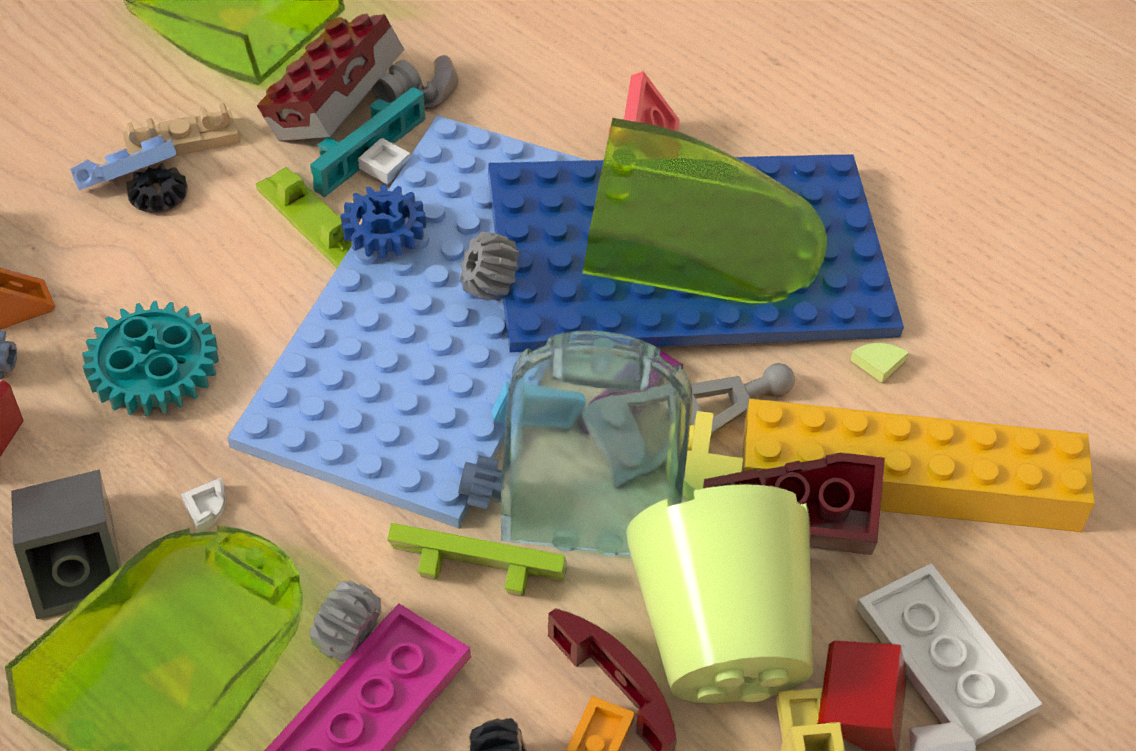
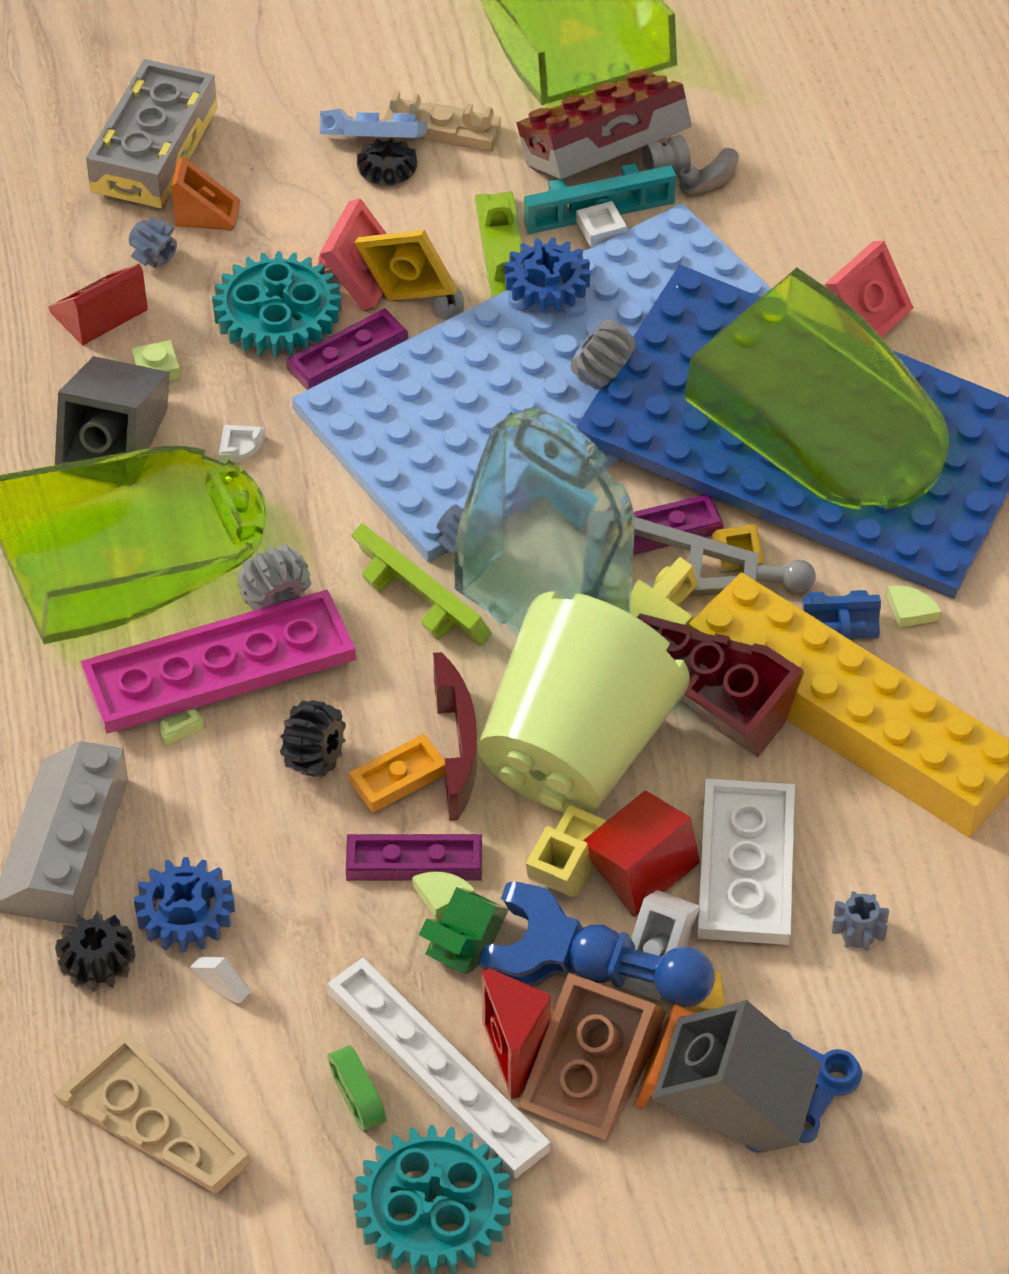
camera: 35 degrees right, 0 degrees up
none -> yellowish green plate [132,340,181,381]
none -> magenta tile [286,308,408,390]
none -> coral tile [318,198,387,311]
none -> yellow slope [355,230,457,301]
none -> light grey hinge [432,288,464,320]
none -> yellow slope [712,524,764,572]
none -> blue hips [802,590,881,640]
none -> sand blue gear [832,891,889,951]

